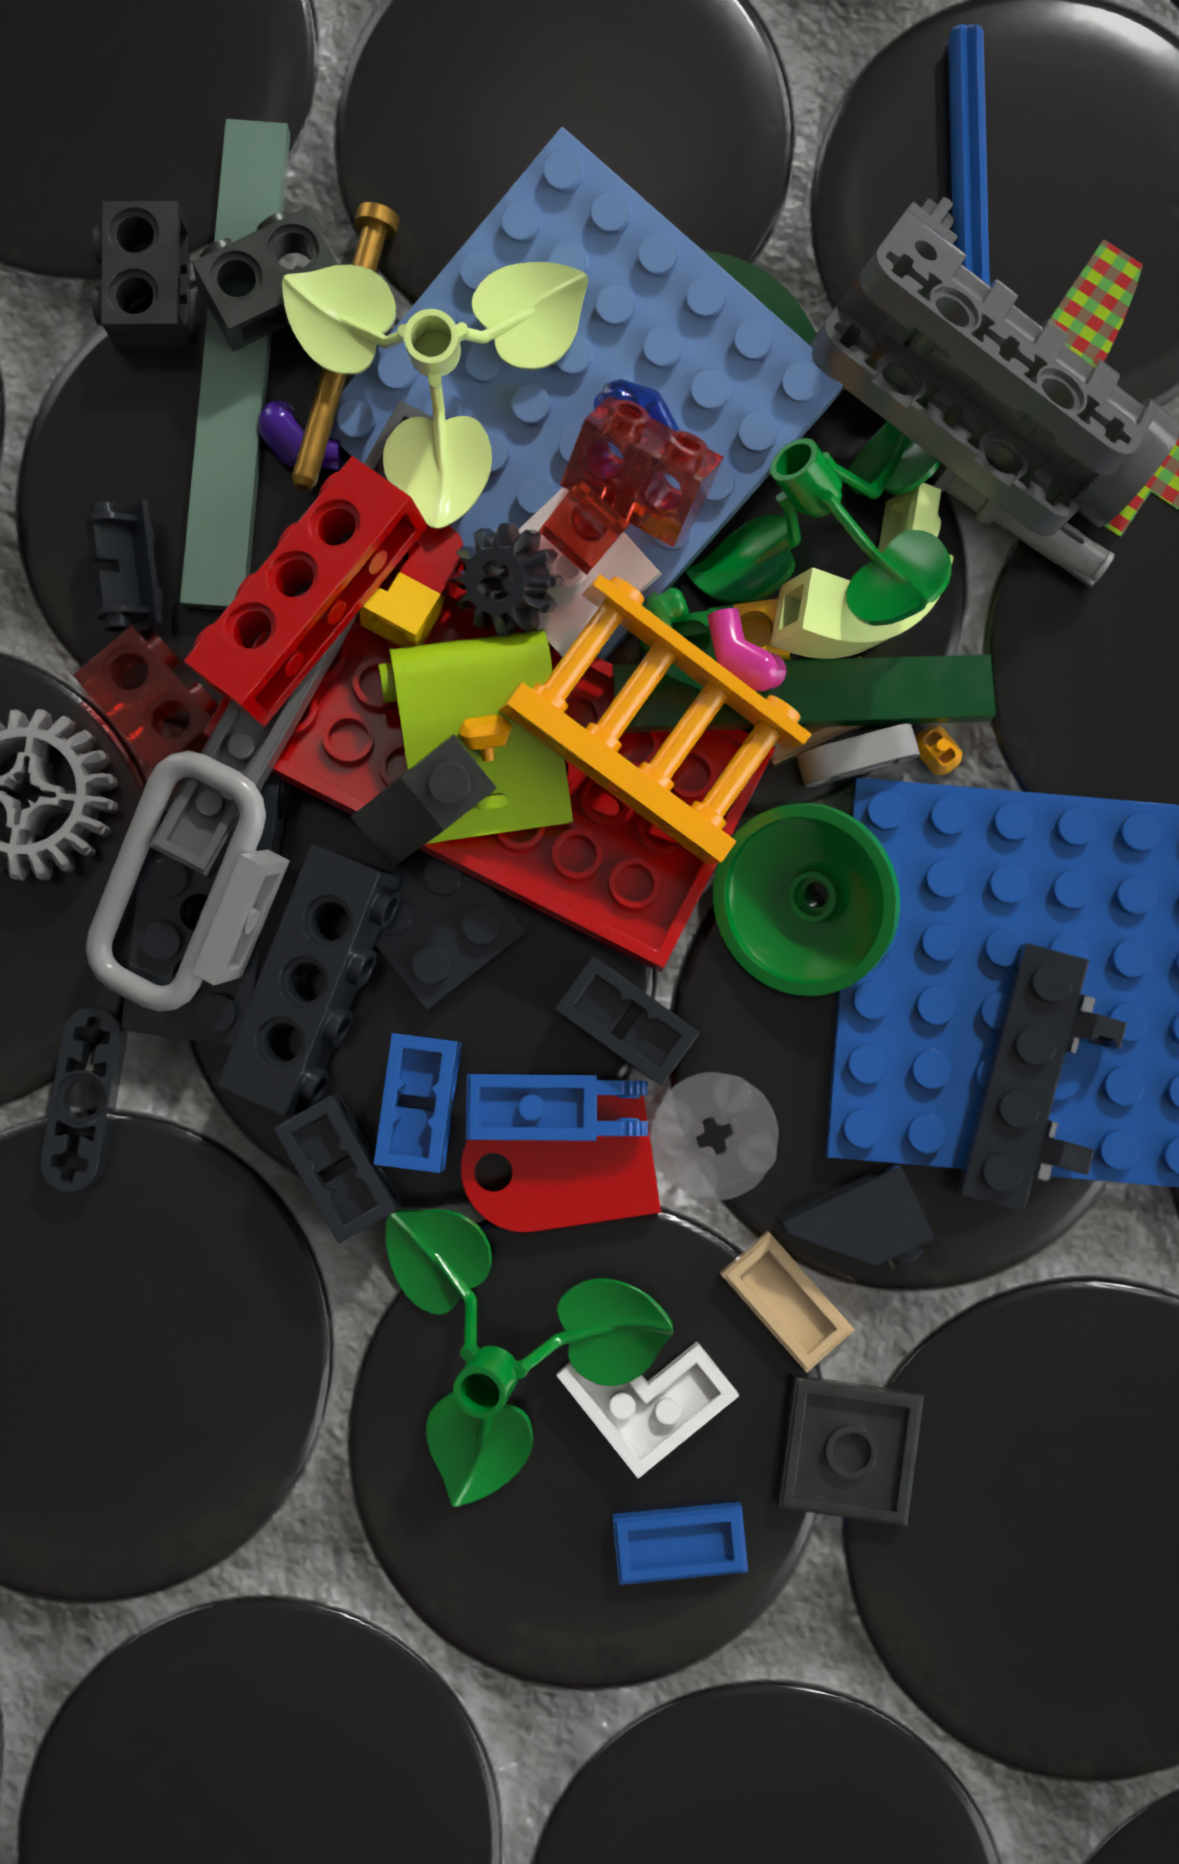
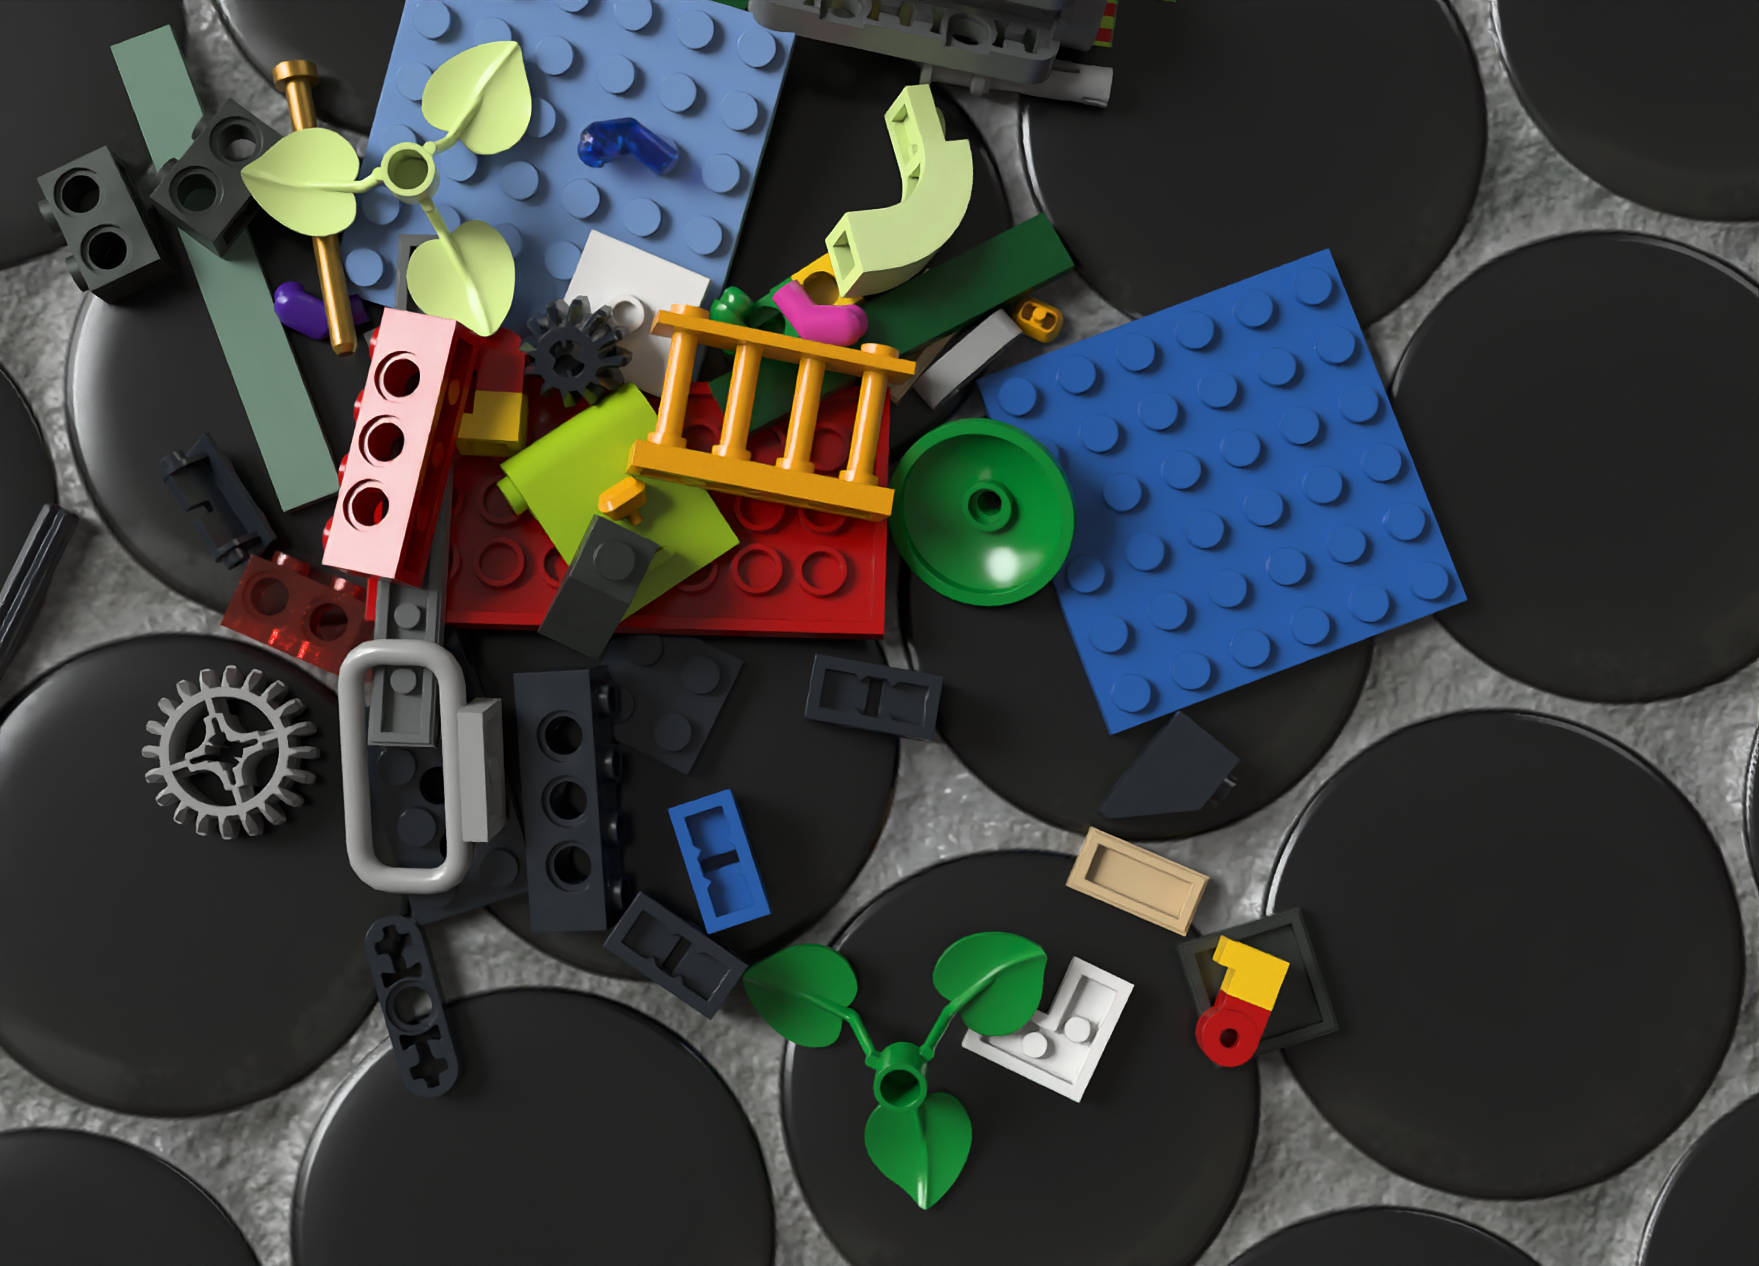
camera: 30 degrees left, 0 degrees up
red tile [461,1095,661,1232] -> none
blue hinge [466,1074,648,1141] -> none
clear red plate [538,480,630,575] -> none
clear red brick [560,395,724,547] -> none
blue tile [613,1502,748,1585] -> none
clear plate [650,1072,779,1200] -> none
green plant [686,421,952,626] -> none
black hinge [956,943,1127,1212] -> none
none -> leg [1195,935,1290,1067]

